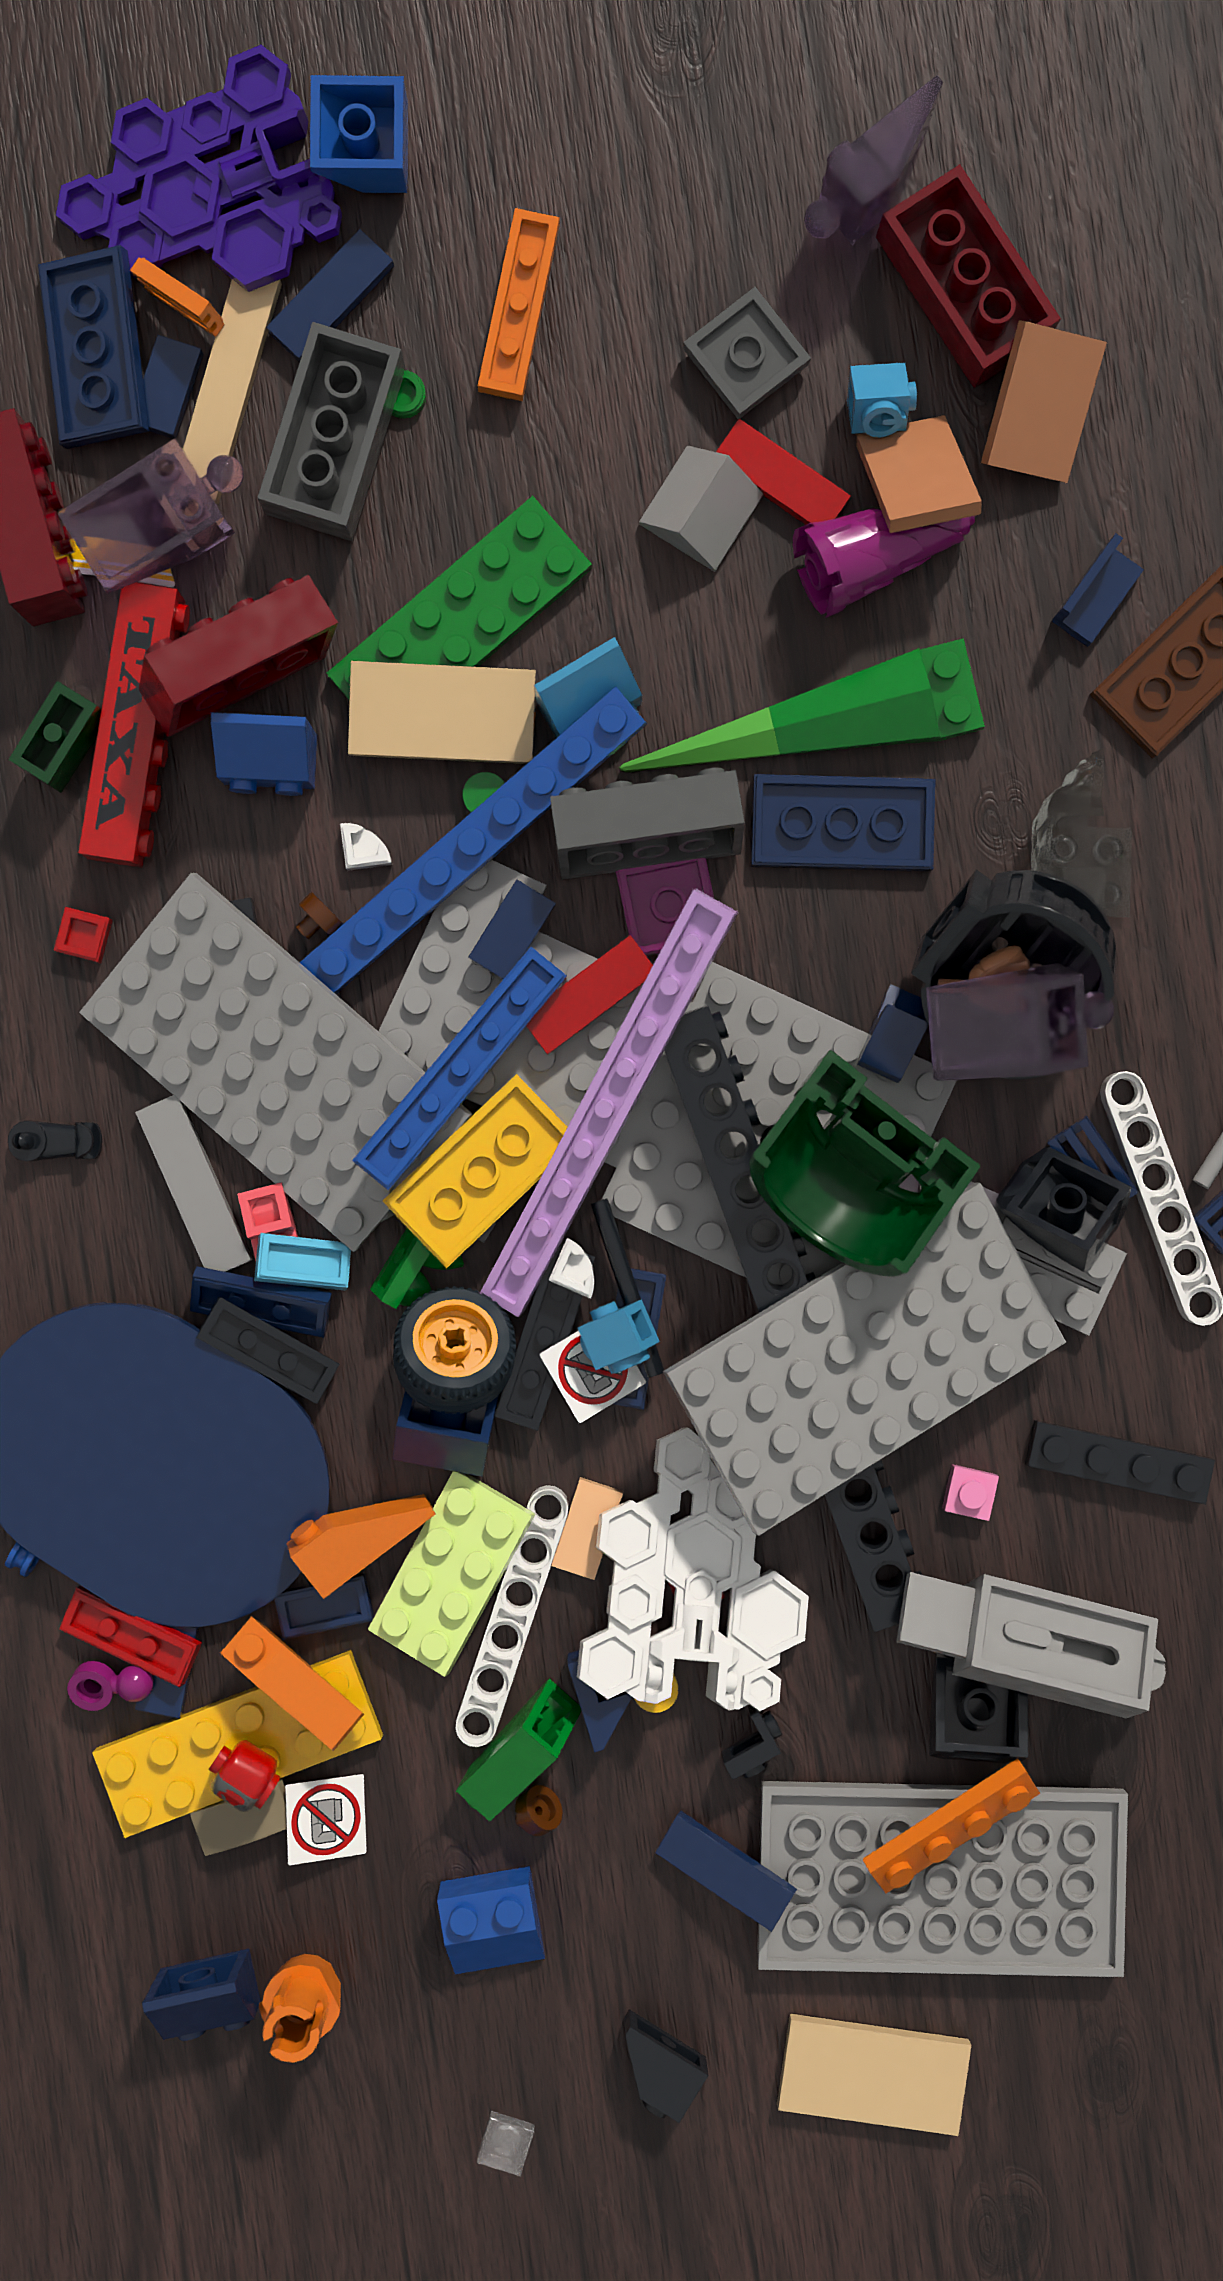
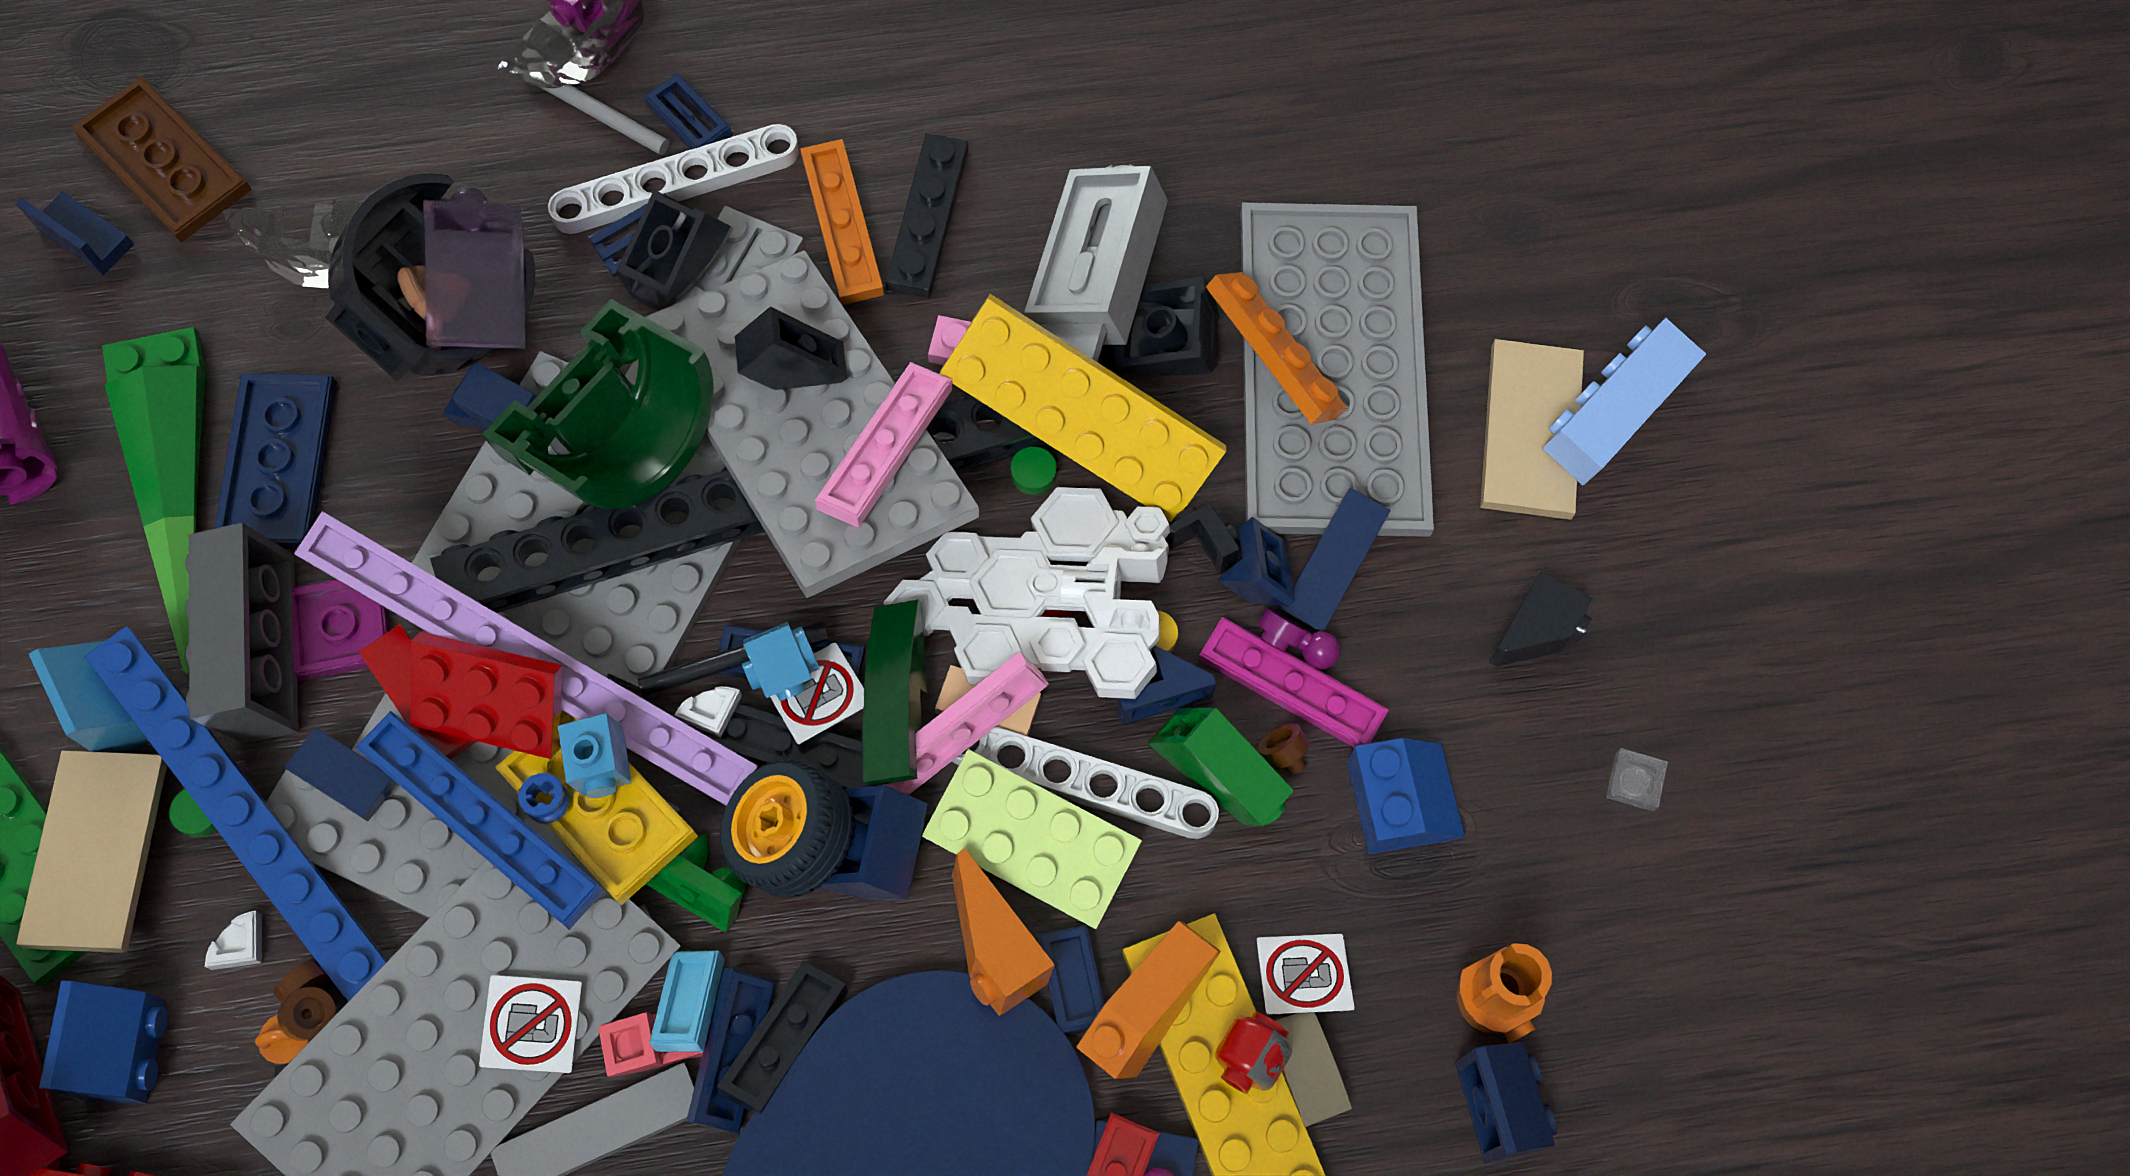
camera: 90 degrees left, 20 degrees down
none -> orange tile [255,1015,311,1065]
none -> reddish brown tile [277,987,336,1041]
none -> red plate [411,631,563,759]
none -> sticker [479,975,582,1073]
none -> blue bush [518,773,570,824]
none -> dark azure brick [558,713,632,798]
none -> black slope [734,306,847,390]
none -> orange plate [800,139,884,305]
none -> bright pink tile [815,362,952,528]
none -> dark green slope [863,599,927,786]
none -> bright pink tile [877,652,1049,795]
none -> yellow plate [939,294,1226,522]
none -> green tile [1011,447,1056,495]
none -> dark pink tile [1198,617,1389,747]
none -> dark blue slope [1219,517,1295,607]
none -> magenta plate [1257,607,1340,669]
none -> light blue brick [1542,318,1706,485]

